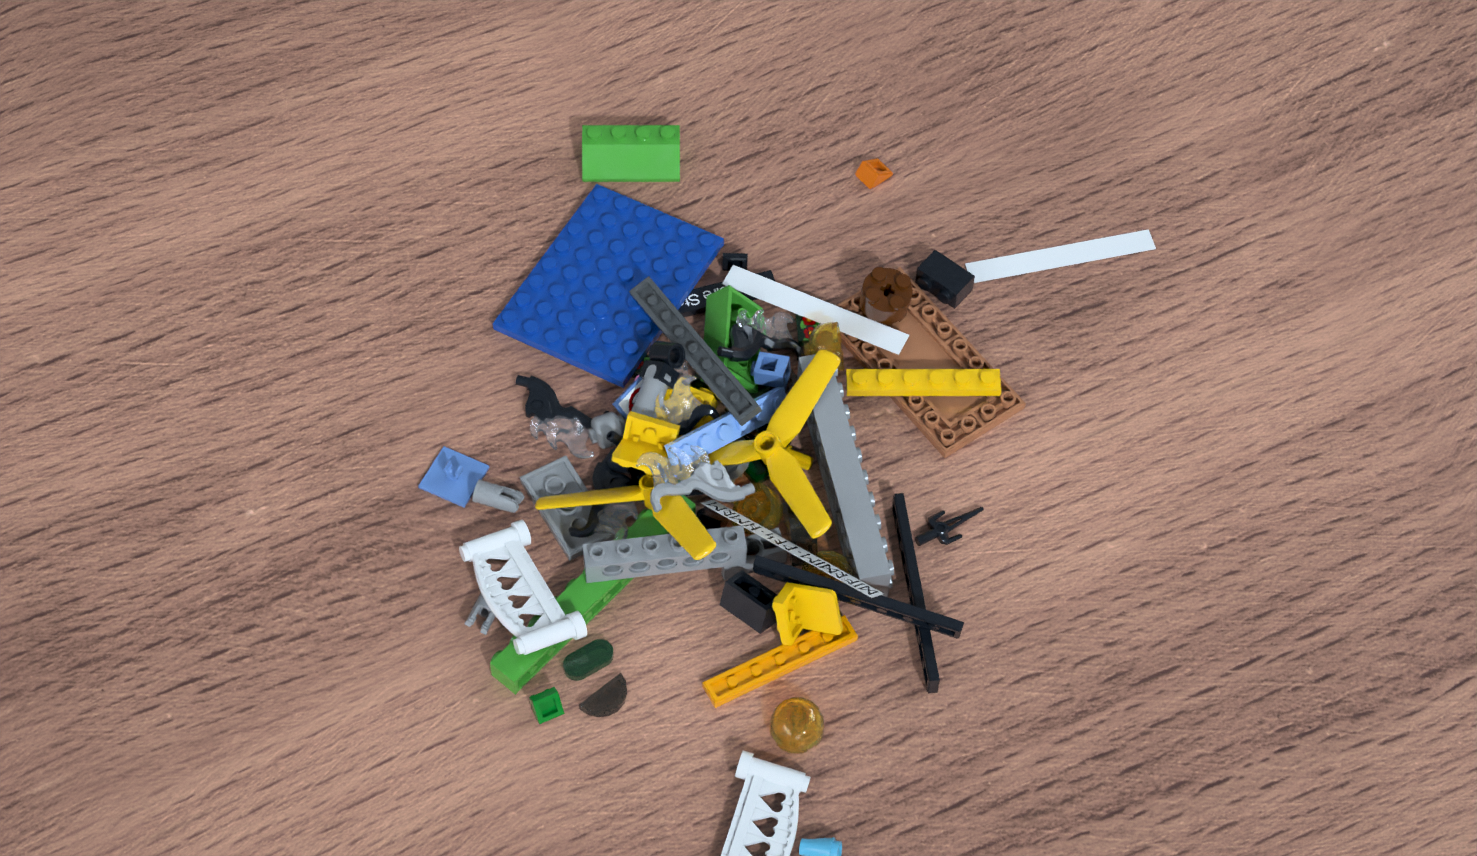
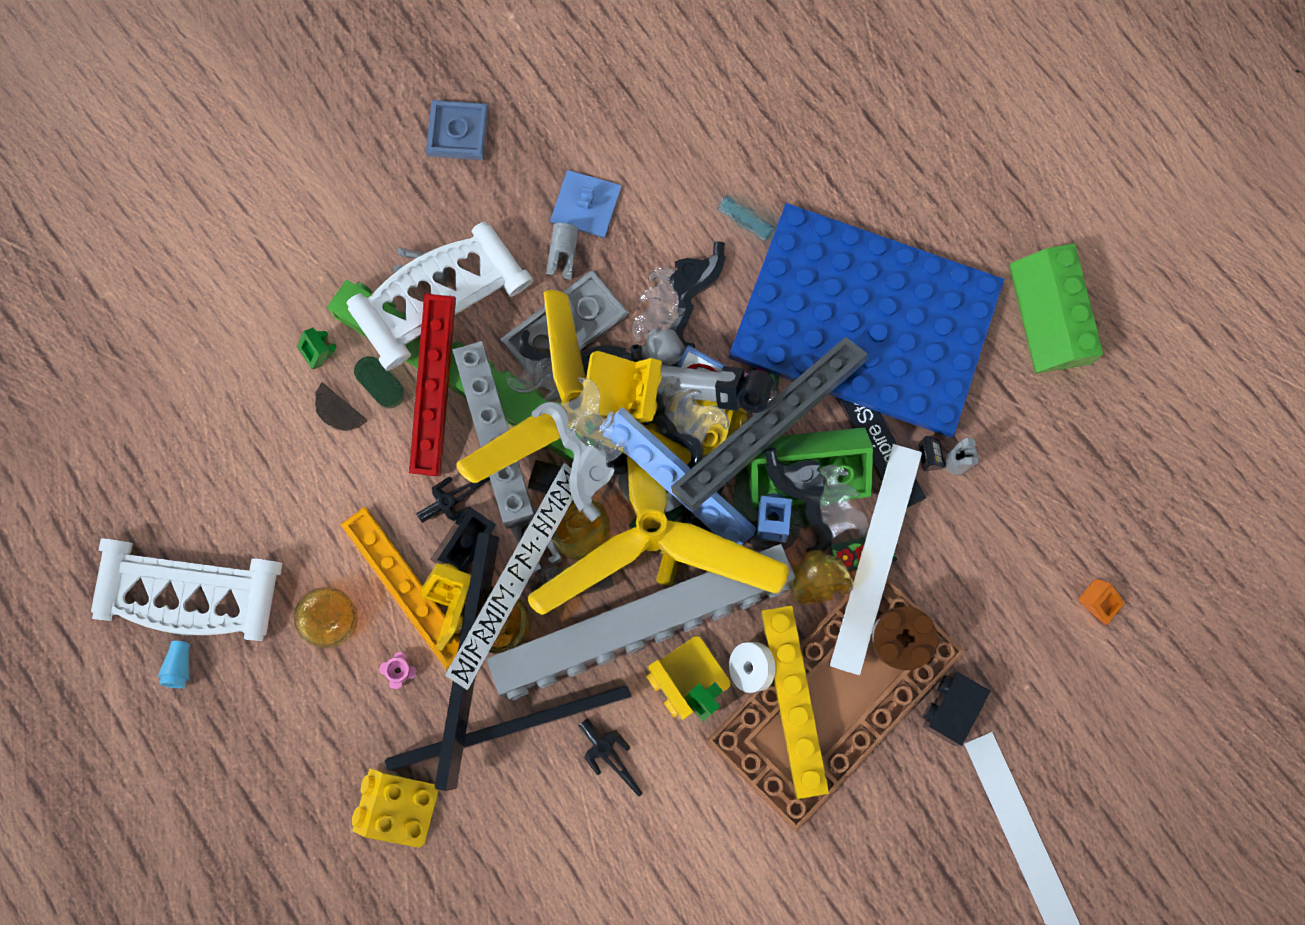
camera: 80 degrees right, 20 degrees up
none -> yellow bracket [352,768,439,848]
none -> bright pink plate [379,652,417,689]
none -> red tile [409,293,456,477]
none -> black piece [416,477,490,523]
none -> sand blue tile [426,100,489,160]
none -> yellow bracket [646,636,731,720]
none -> green tile [683,682,723,722]
none -> clear light blue pin [717,195,775,242]
none -> white piece [729,642,776,693]
none -> light grey hinge [944,438,979,476]

